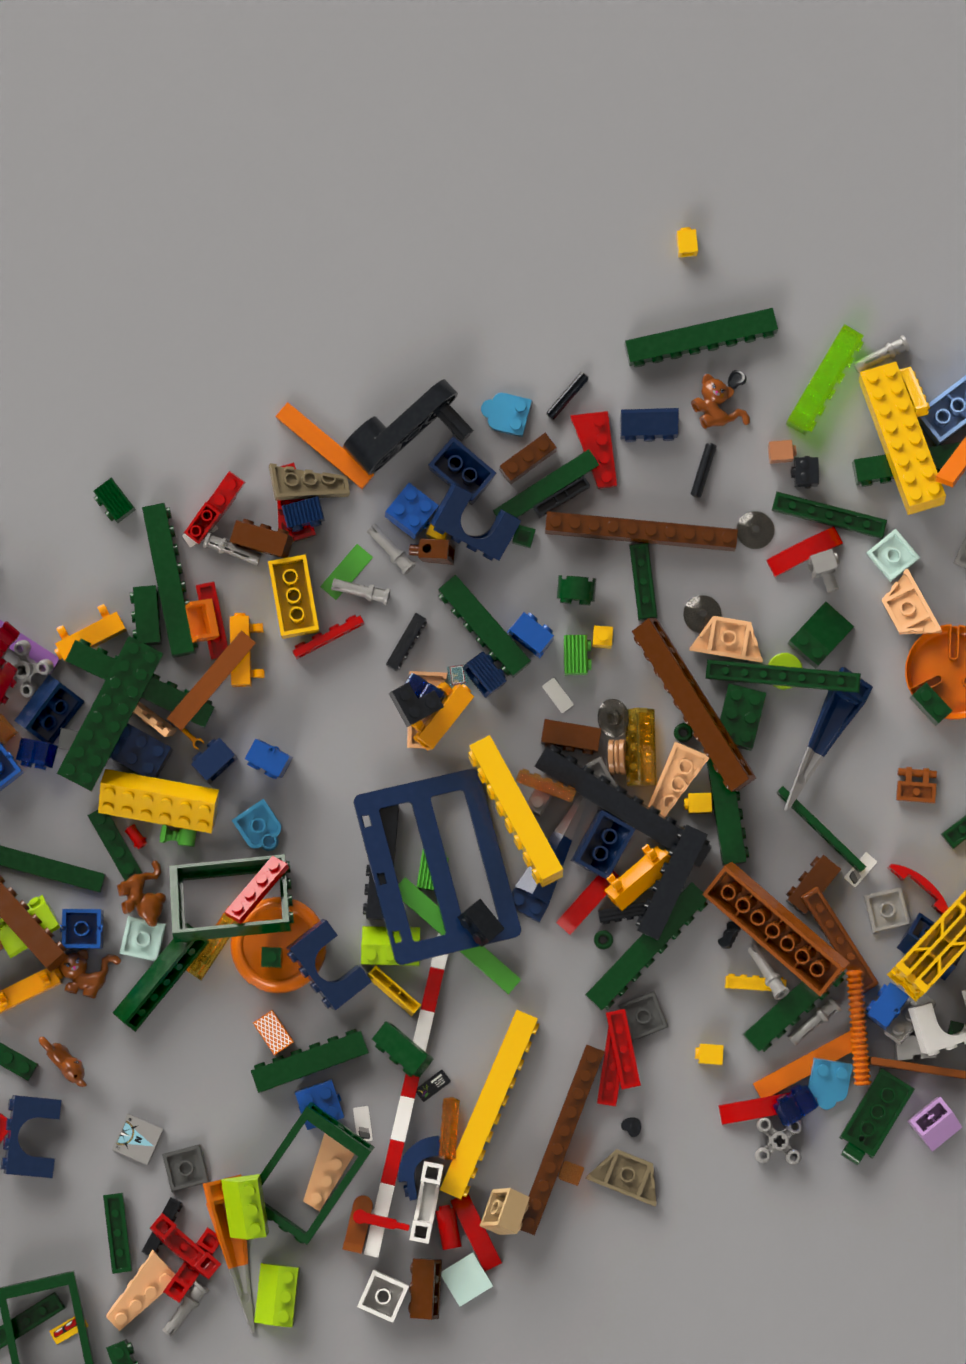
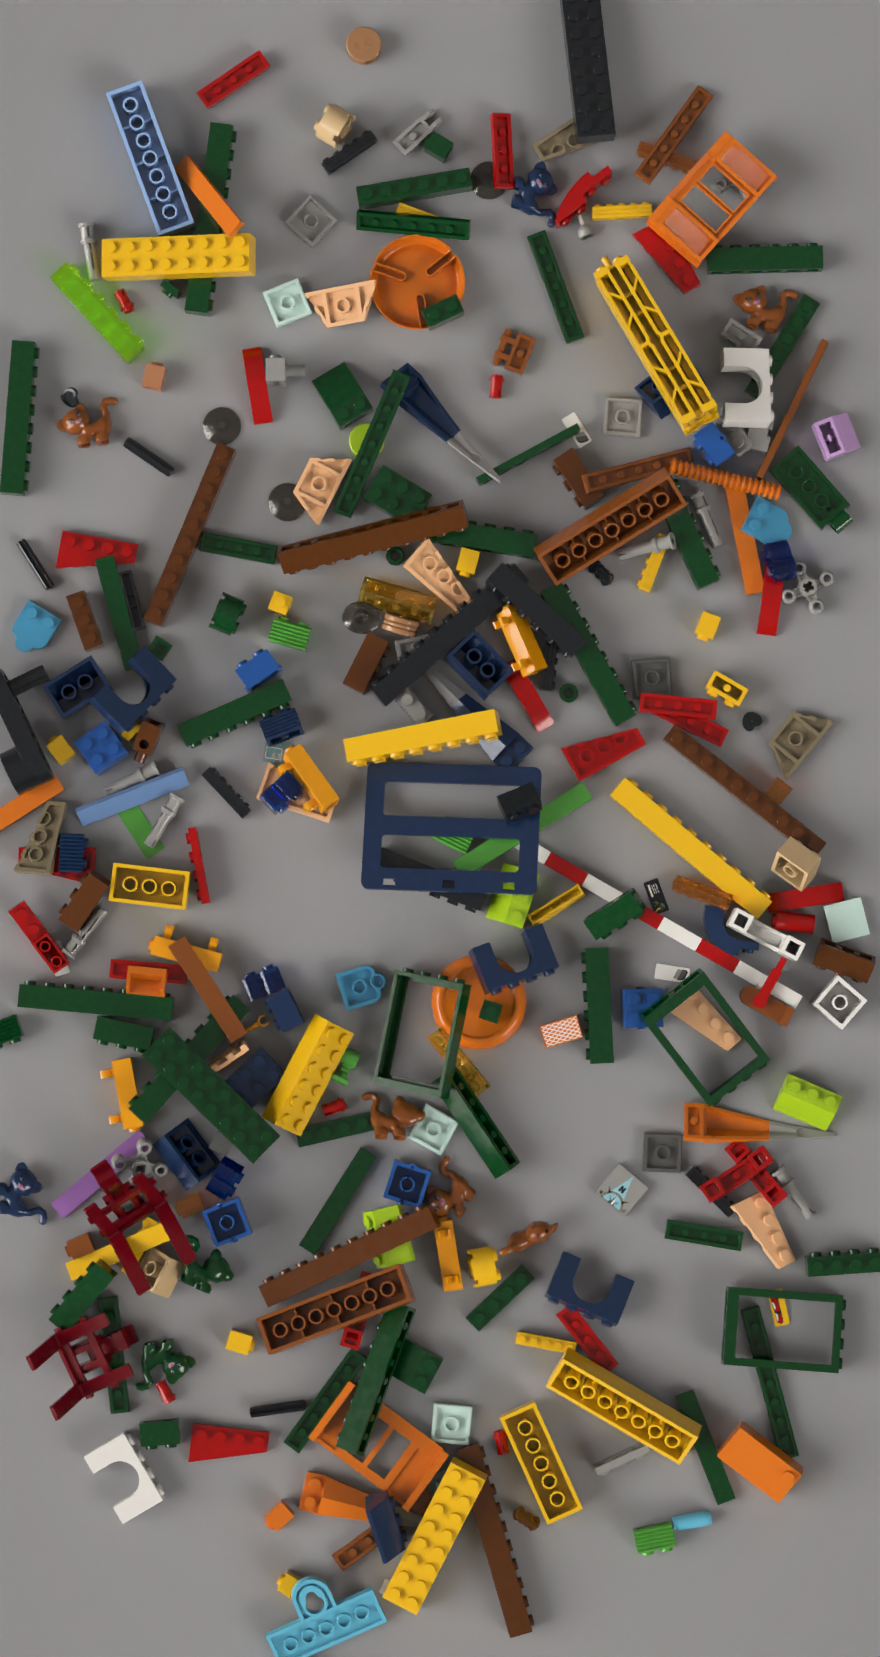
camera: 75 degrees left, 5 degrees up
lime slope [221,1174,269,1240] -> none
plate [225,856,289,924] -> none
blue brick [245,739,293,779] -> none
black brick [389,682,444,727] -> none
clear orange piece [515,769,576,803] -> none
white sticker [542,678,574,713] -> none
dark blue slope [620,408,679,442] -> none
dark green tile [771,492,887,539] -> none
black head [791,456,819,489] -> none
red slope [887,864,948,915] -> none
yellow piece [900,367,930,417] -> none
none -> yellow brick [46,734,76,765]
none -> medium blue tile [75,767,190,827]
none -> red pin [113,288,134,314]
none -> dark green plate [160,279,181,299]
none -> clear blue brick [242,964,286,1002]
none -> yellow brick [466,1245,501,1288]
none -> red pin [489,374,505,399]
none -> red wing [561,728,646,782]
none -> yellow brick [704,670,749,708]

